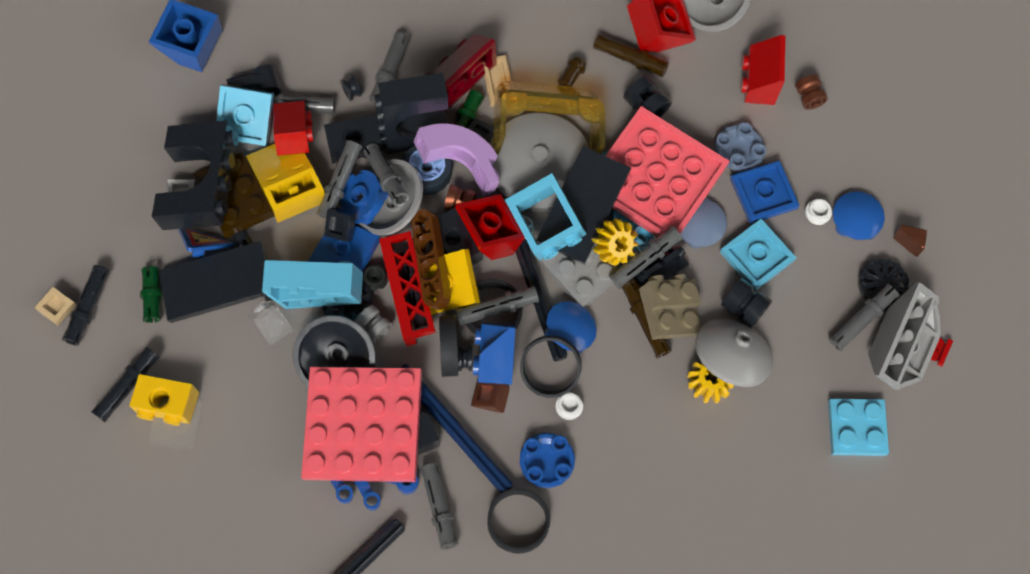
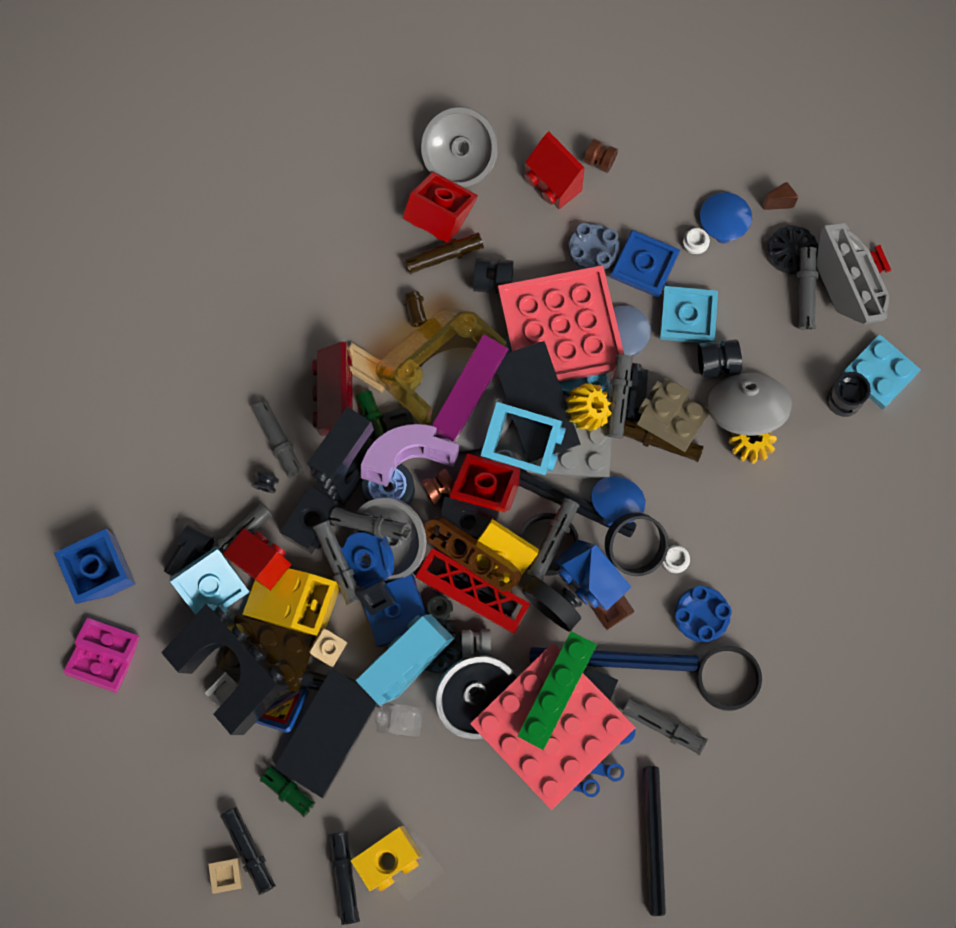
camera: 35 degrees left, 5 degrees up
none -> dark pink slope [64,618,139,693]
none -> tan bracket [309,629,348,667]
none -> magenta tile [432,334,509,443]
none -> green plate [517,631,597,750]
none -> black wheel [827,372,871,417]

